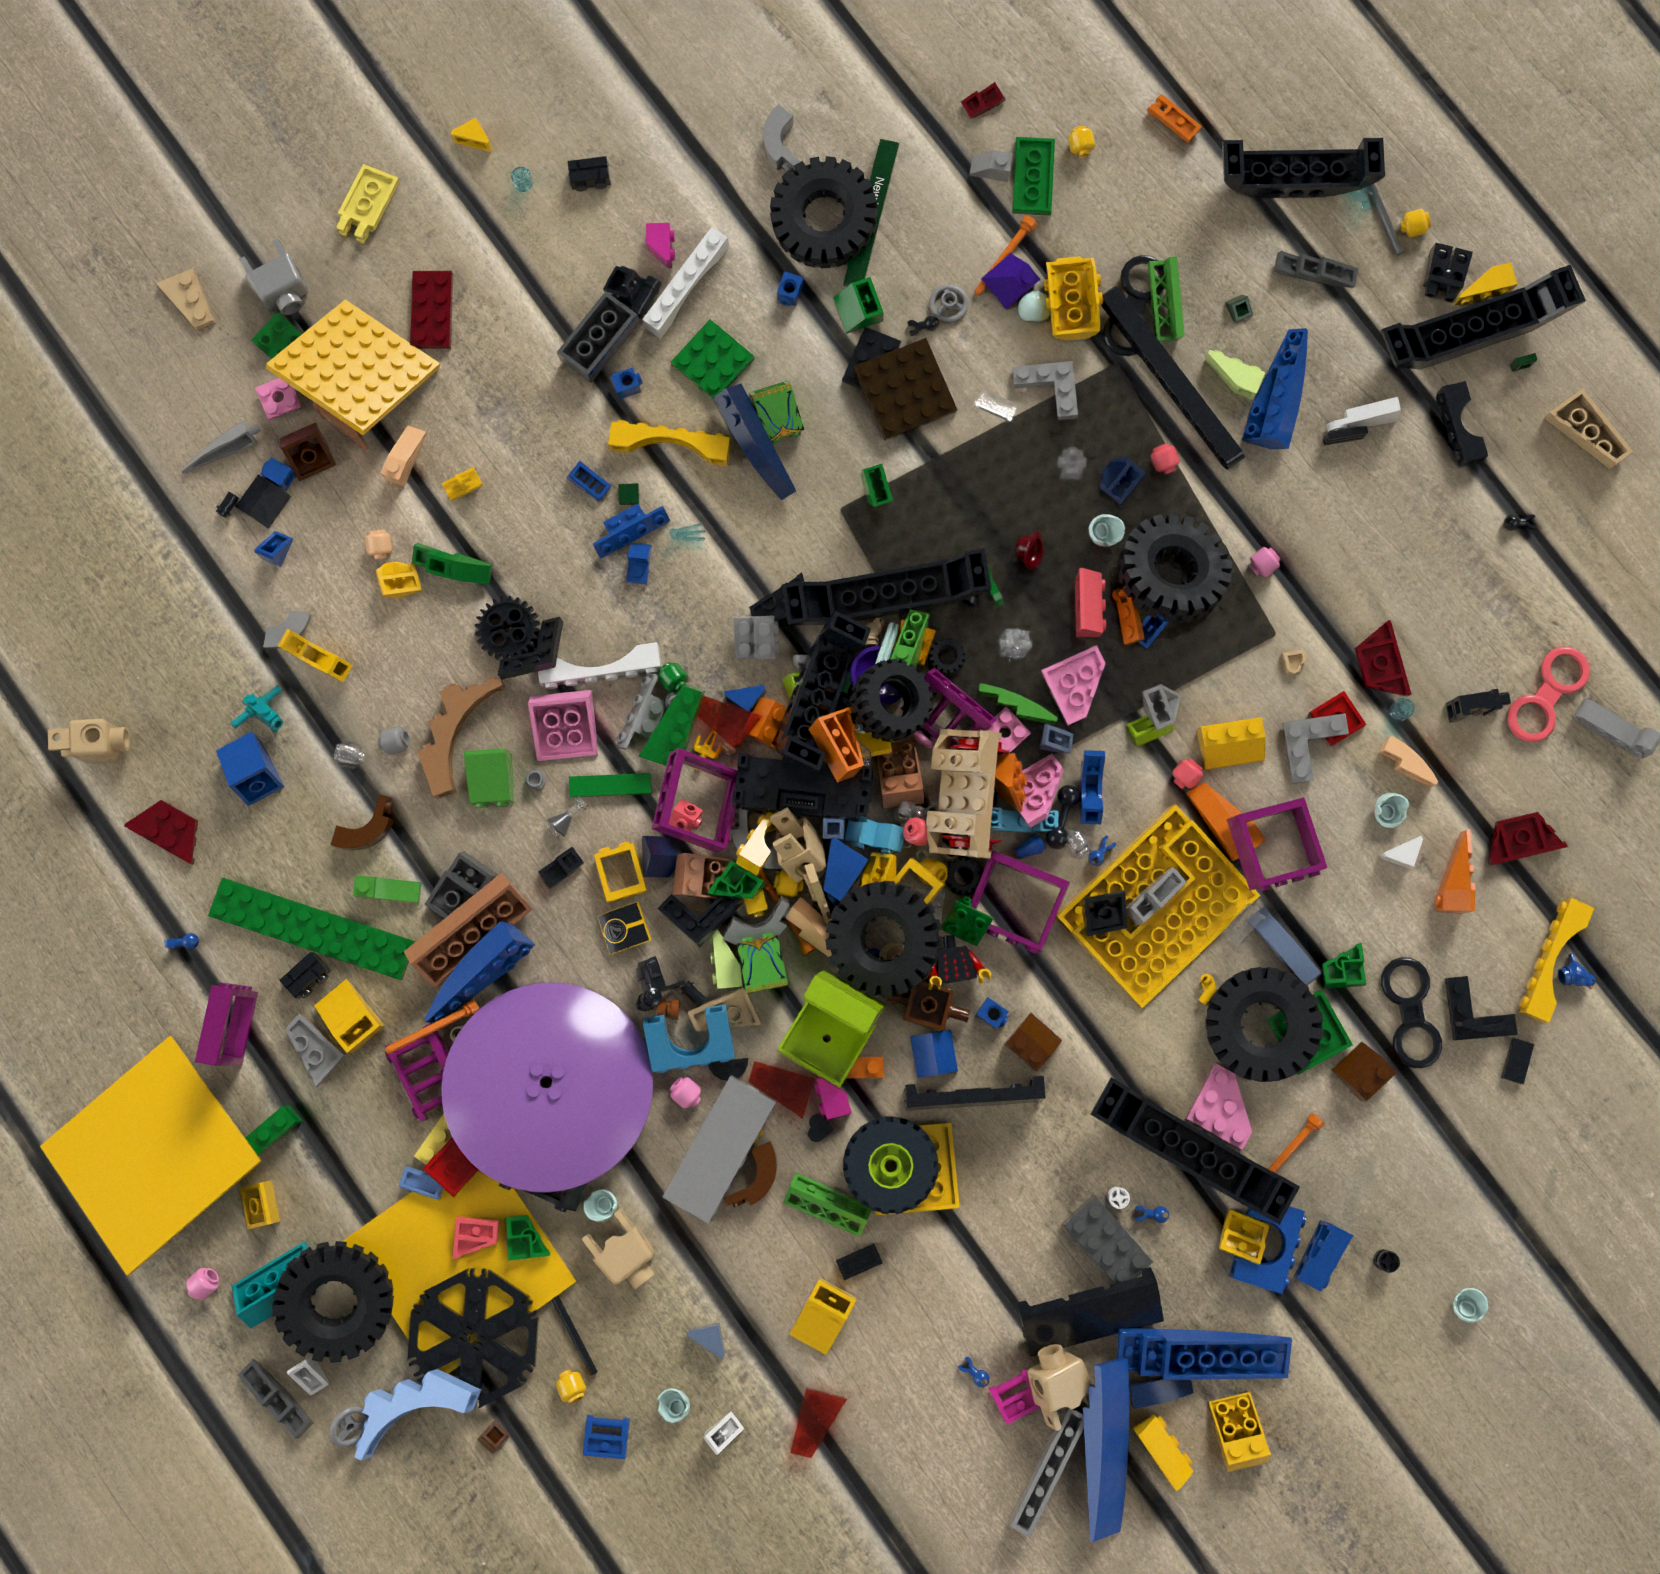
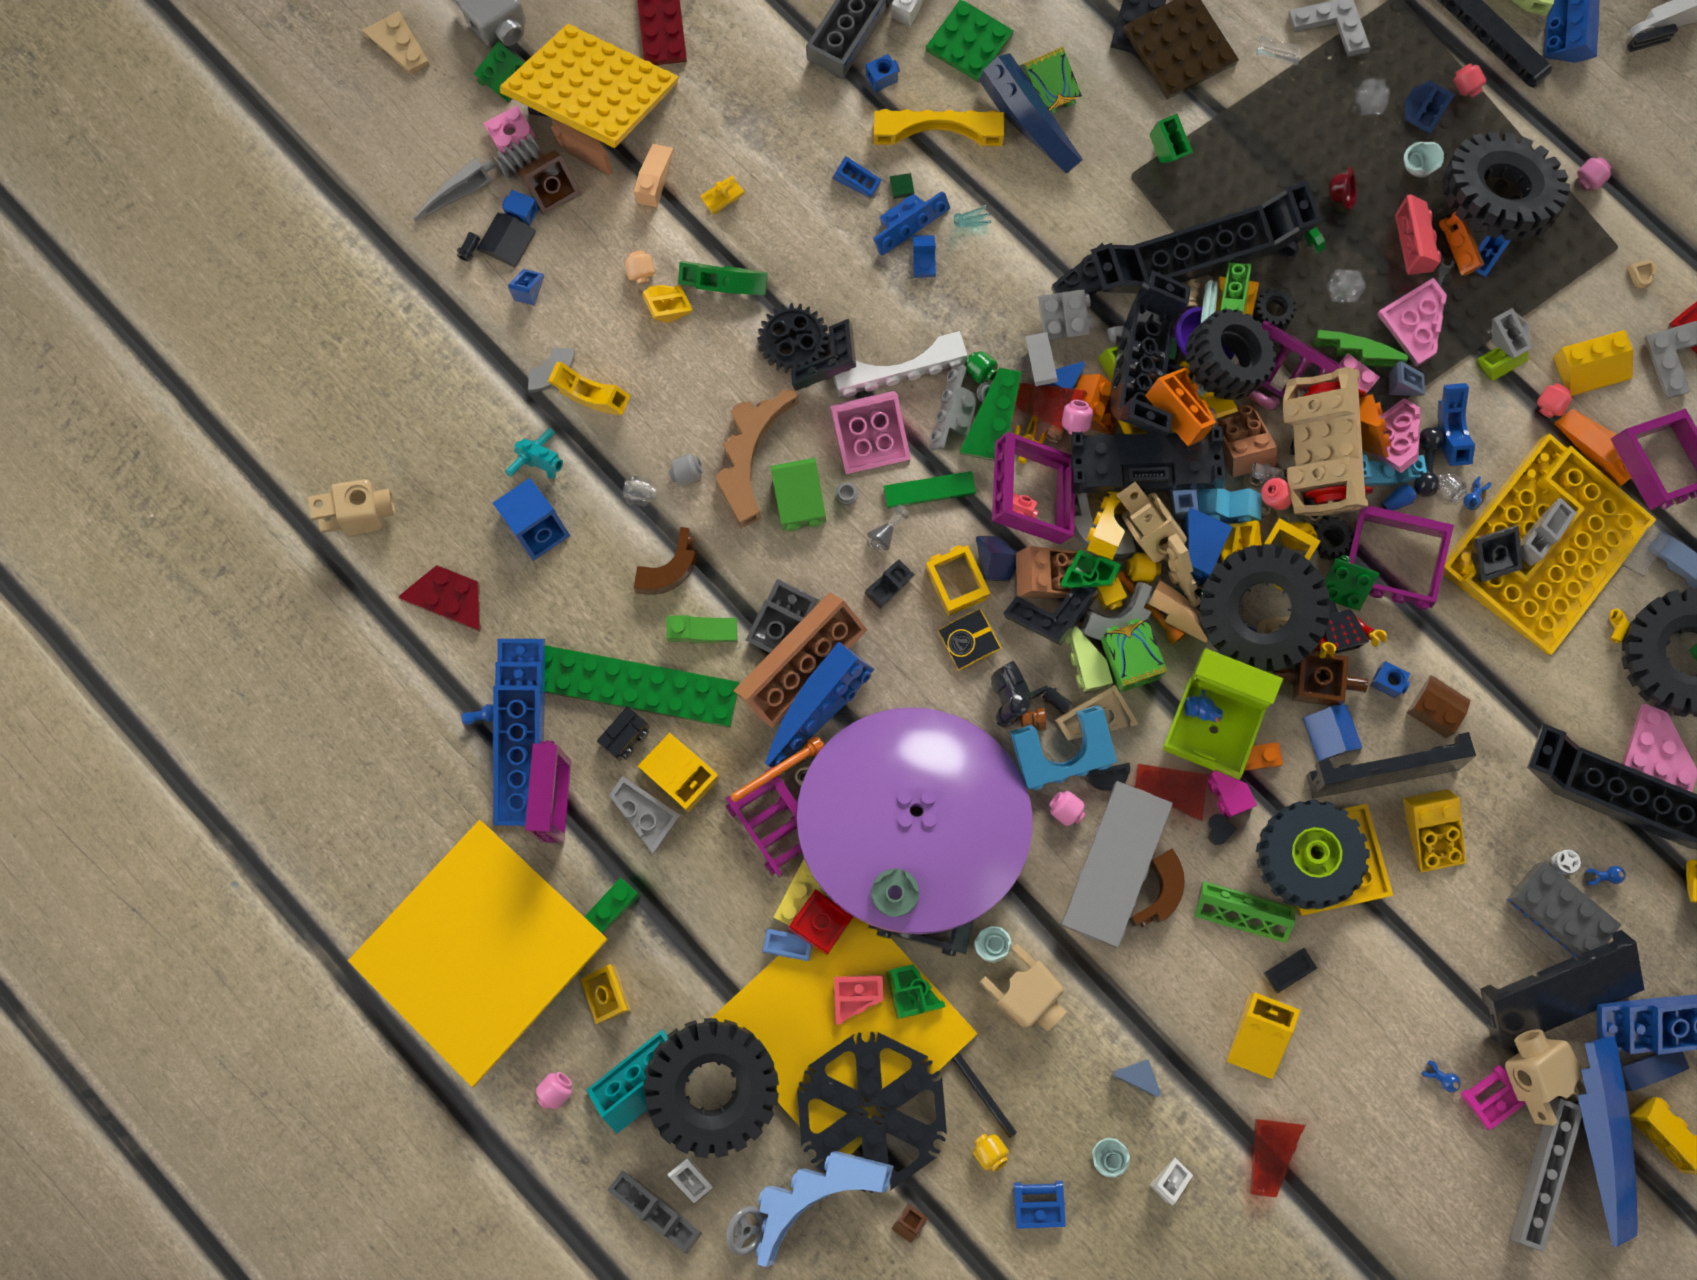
camera: 10 degrees left, 5 degrees down
none -> light grey piece [493,133,542,178]
none -> blue slope [493,638,545,826]
none -> sand green tile [871,869,919,917]
none -> light grey slope [1025,332,1058,386]
none -> bright pink head [1062,400,1093,435]
none -> blue animal [1185,689,1223,723]
none -> yellow slope [1403,789,1466,873]
none -> dark grey hand [1437,257,1454,287]

